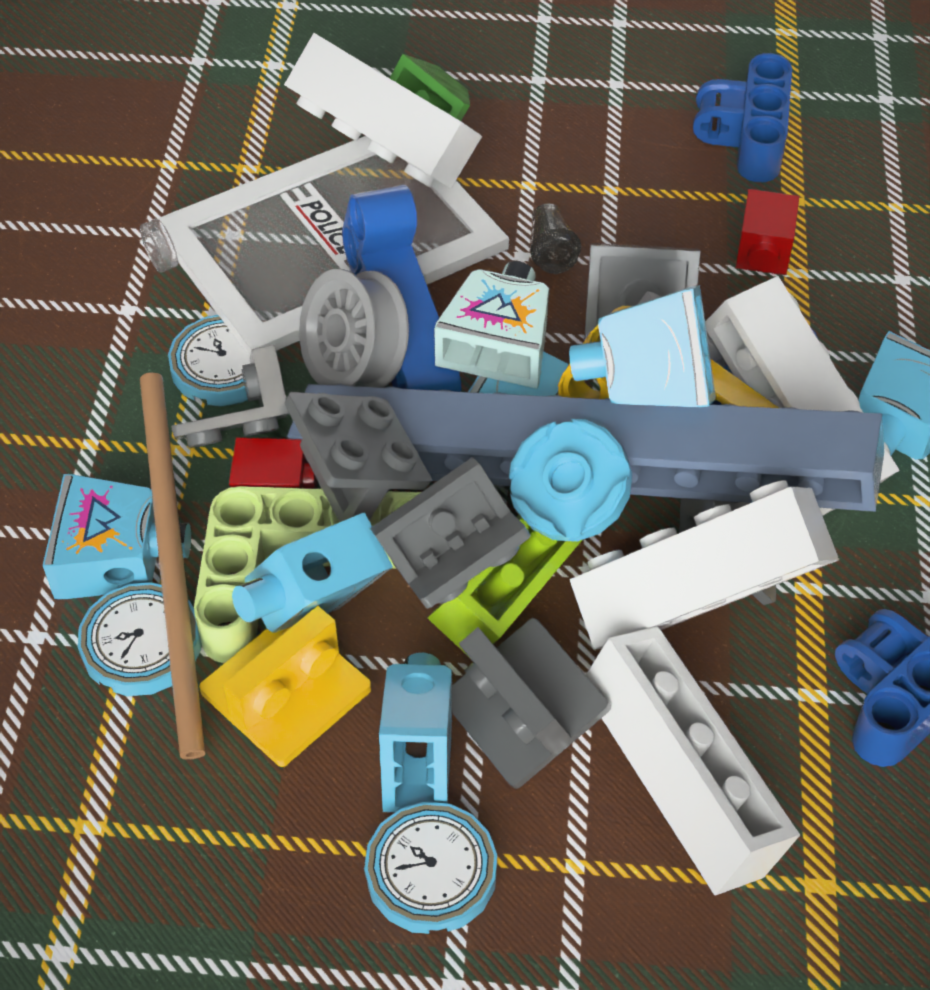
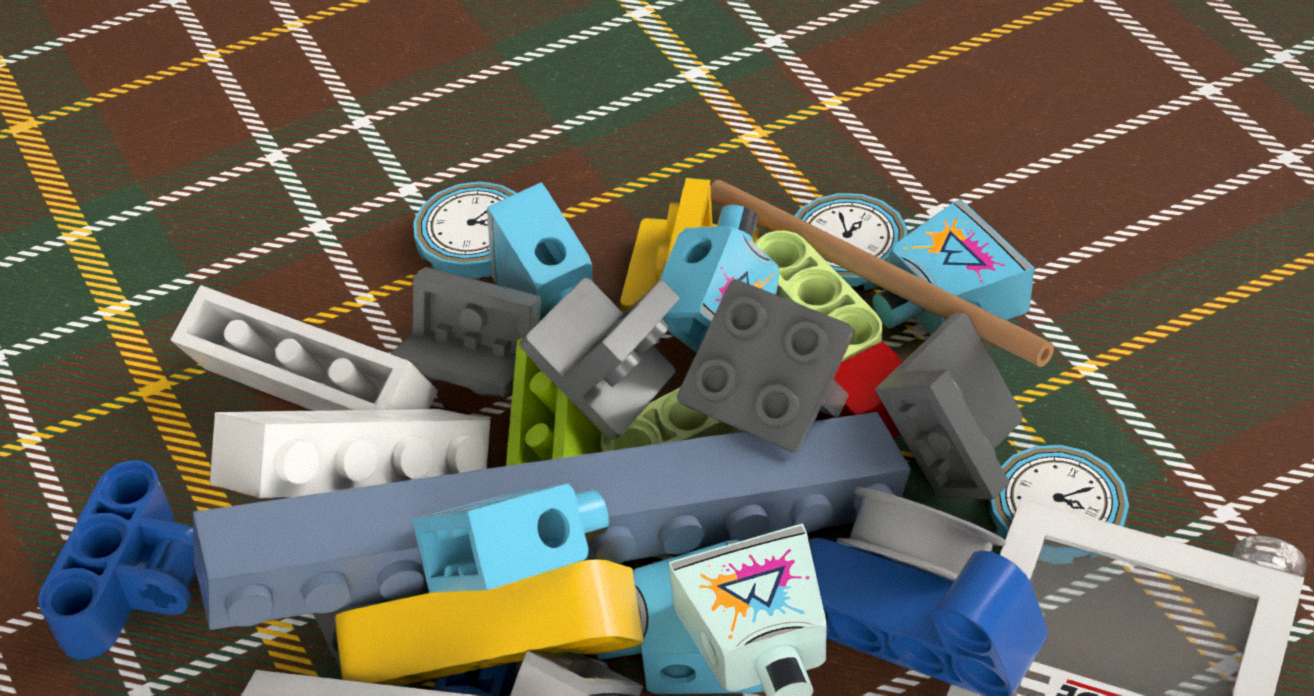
camera: 150 degrees right, 5 degrees down
medium azure tile [509,419,632,541] -> none

